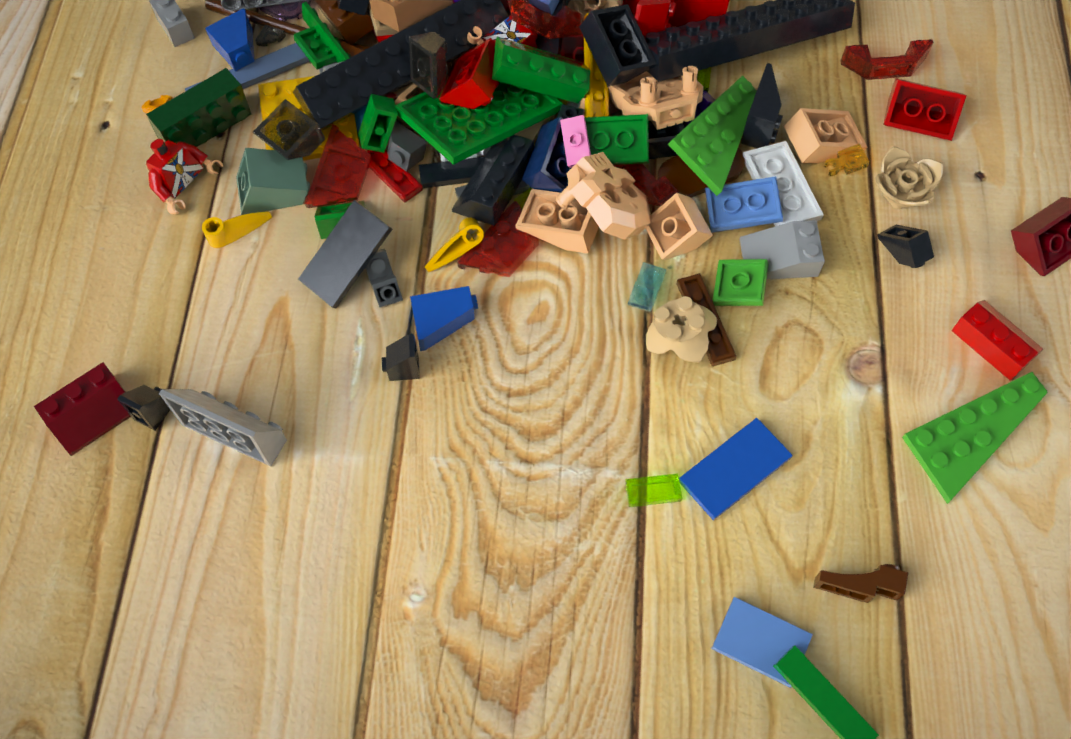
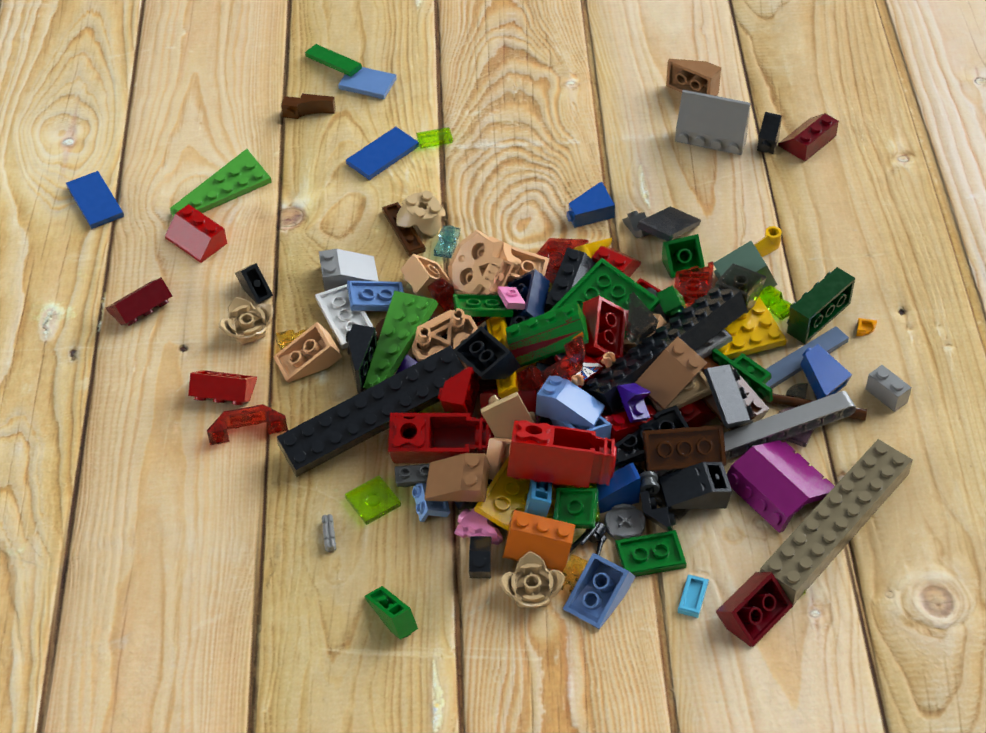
camera: 175 degrees right, 15 degrees down
torso [146,139,223,215] -> none
black slope [382,333,420,381] -> none
bright green tile [713,259,769,306] -> none
none -> red slope [592,246,641,277]
none -> medium nougat slope [666,59,721,96]
none -> clear neon green slope [757,285,792,320]

